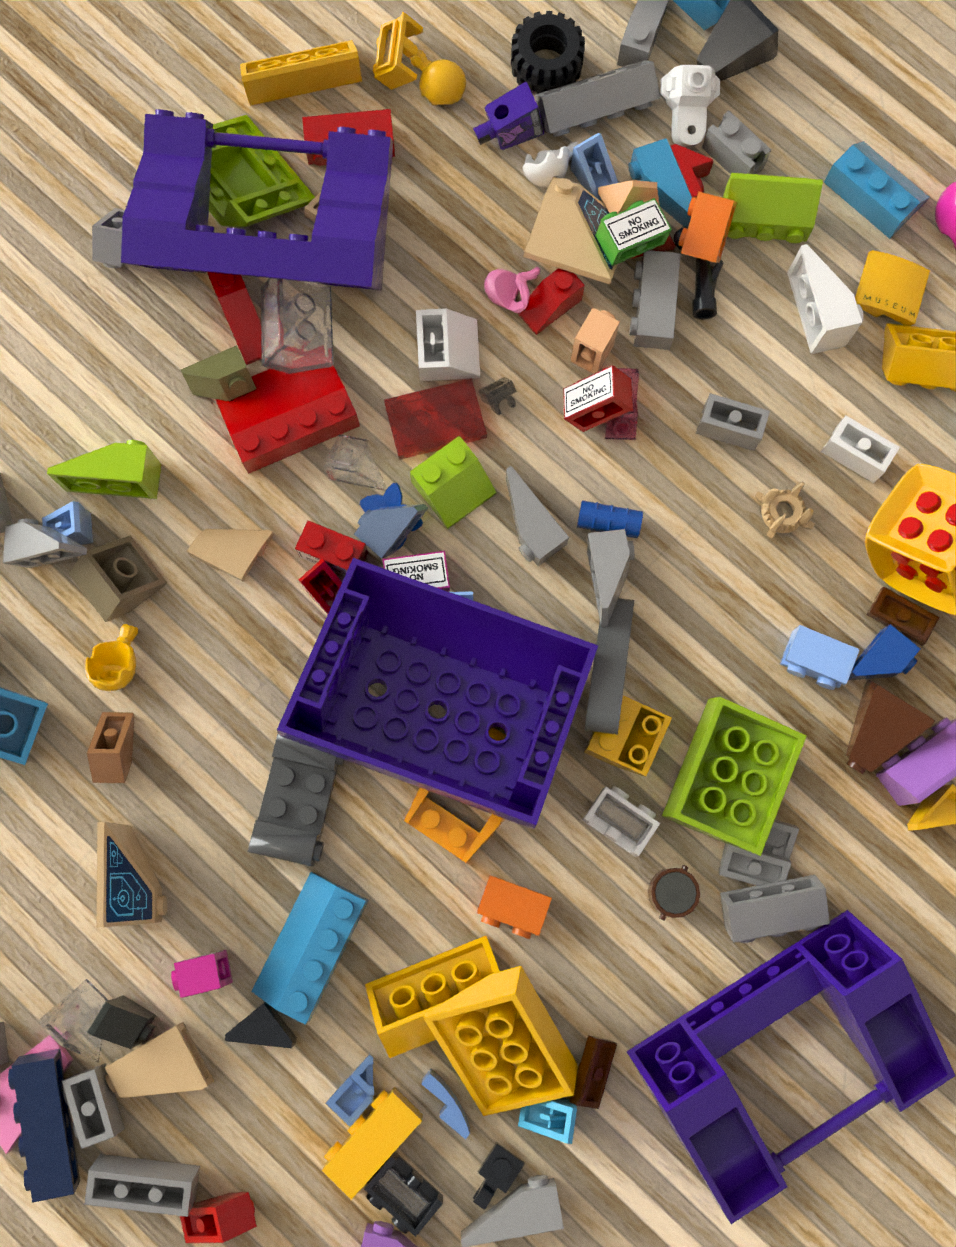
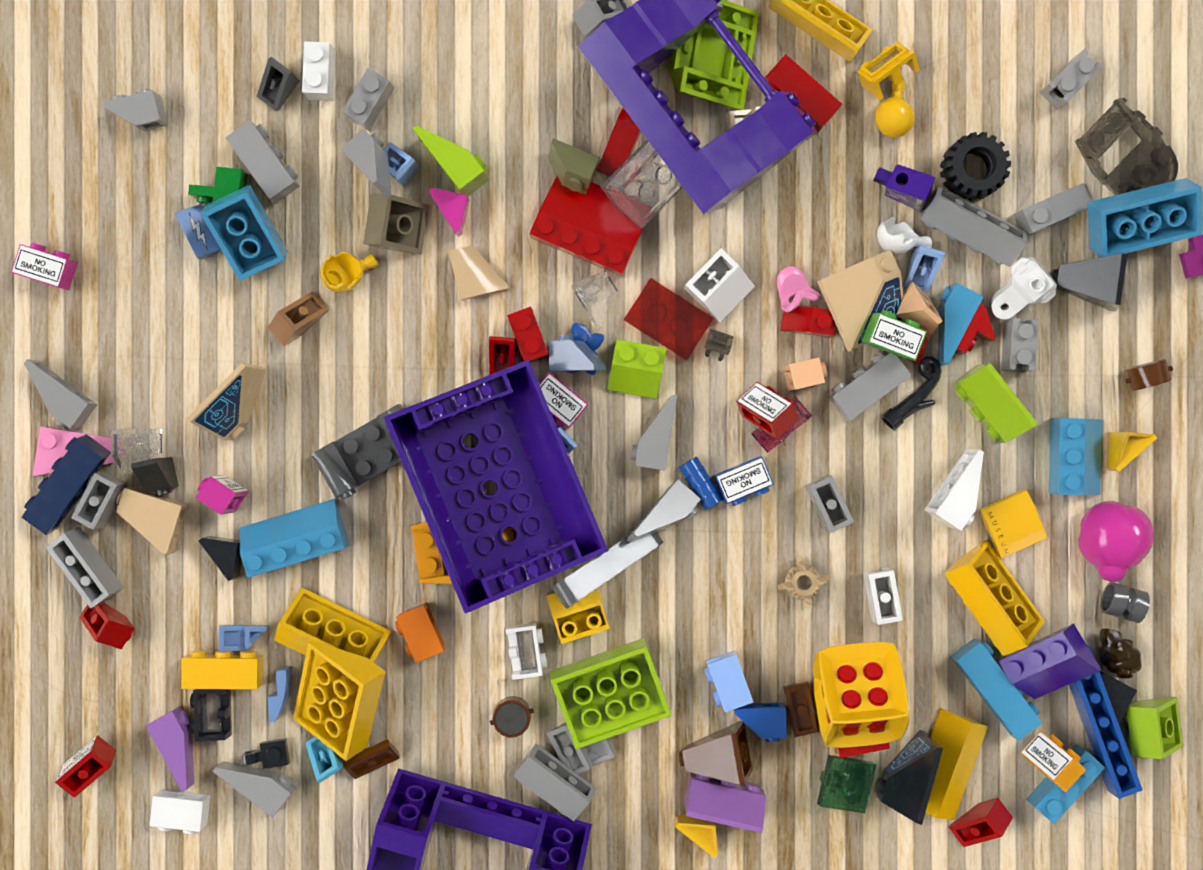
camera: 50 degrees right, 10 degrees up
orange brick [679,191,737,263] -> none
none -> dark pink slope [428,188,470,237]
none -> brick [713,456,774,506]
none -> yellow slope [1107,432,1157,472]
none -> reddish brown piece [1125,359,1173,391]

